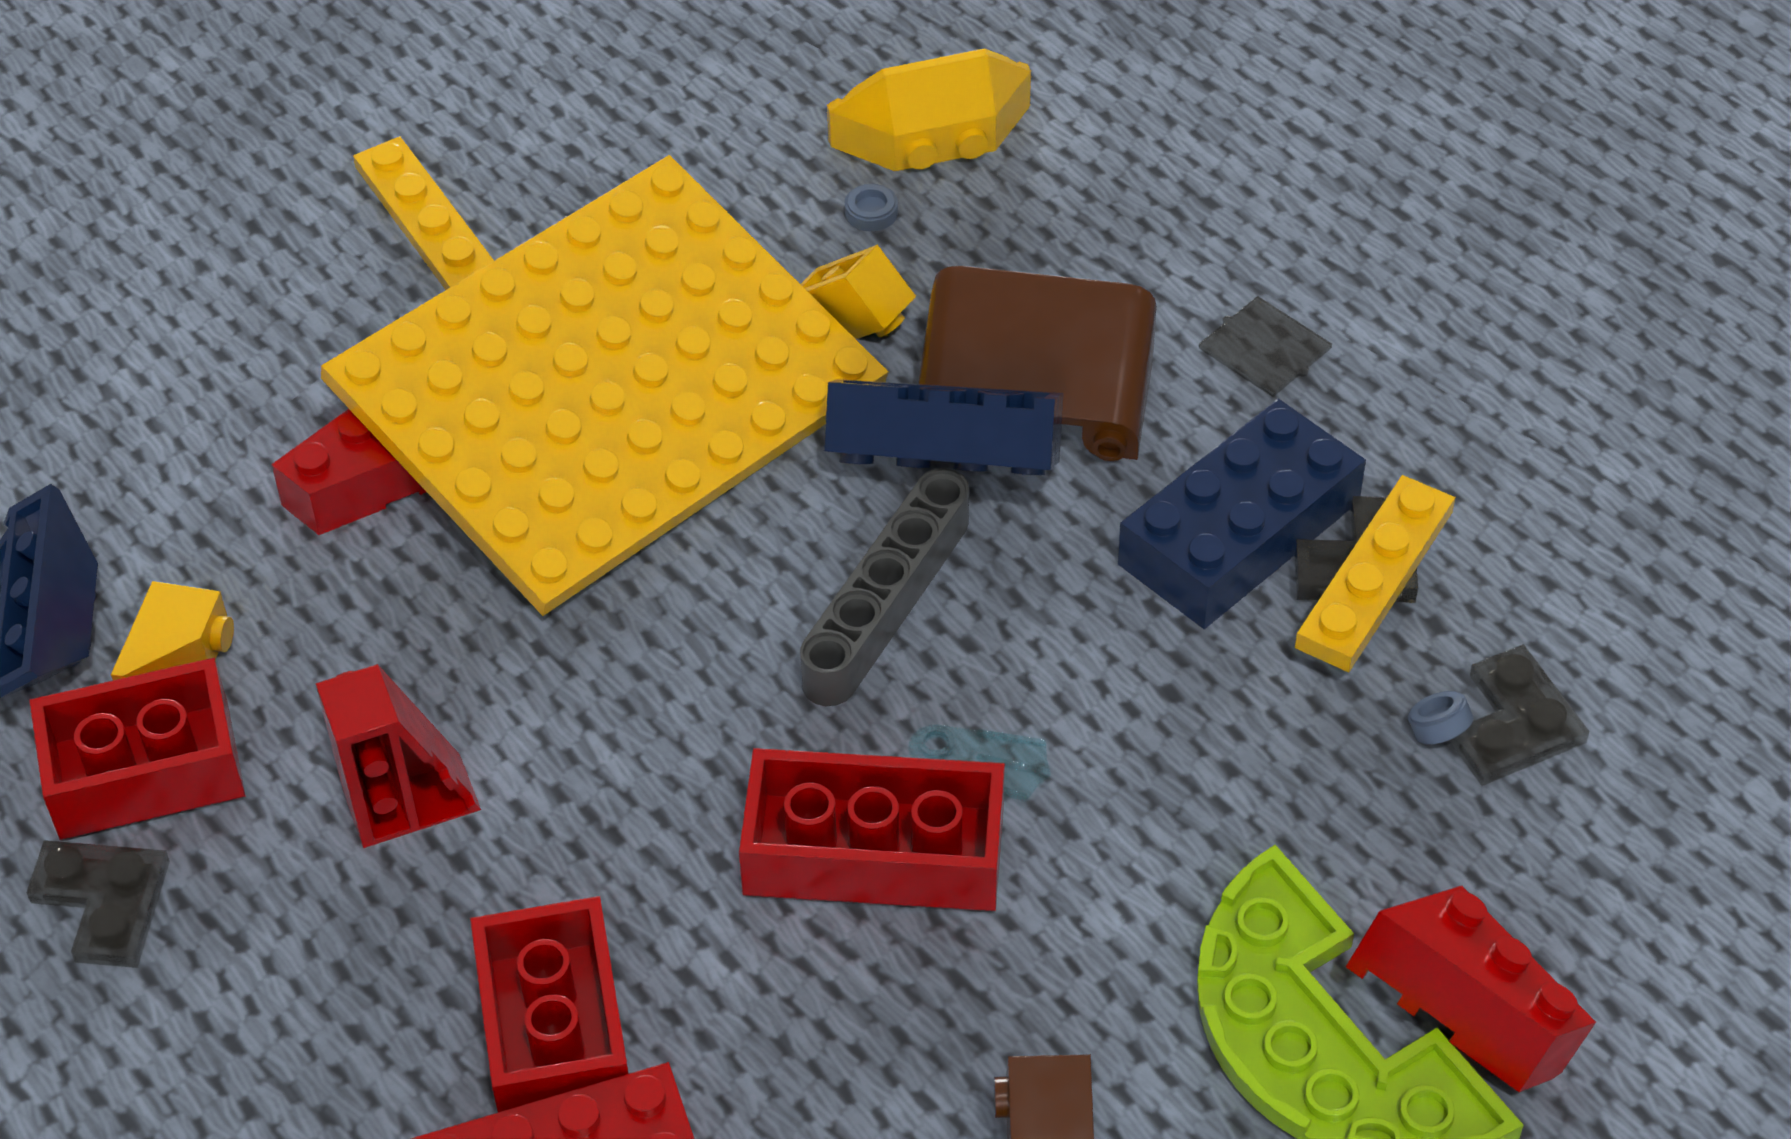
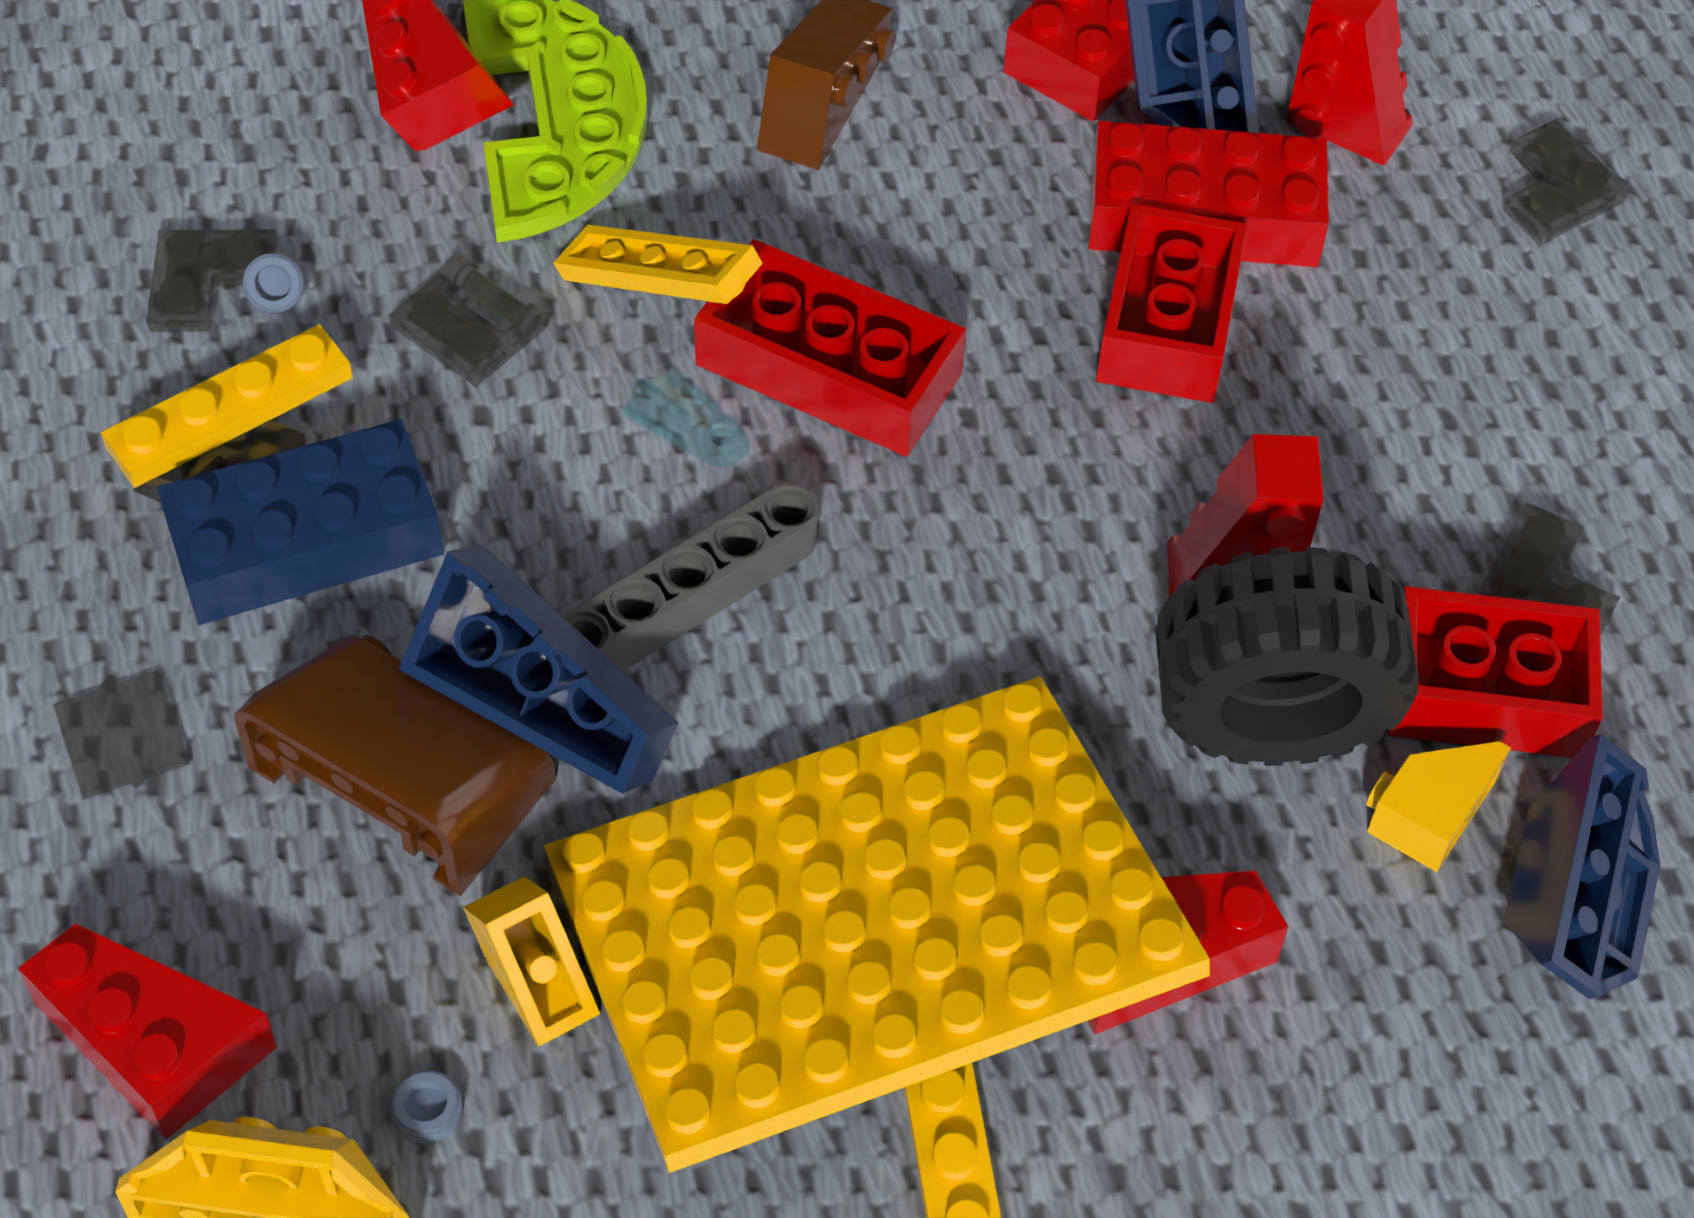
camera: 160 degrees left, 5 degrees up
none -> red wedge [18,923,277,1140]
none -> clear smoke plate [389,252,550,387]
none -> yellow plate [553,225,762,304]
none -> black tyre [1155,547,1419,766]

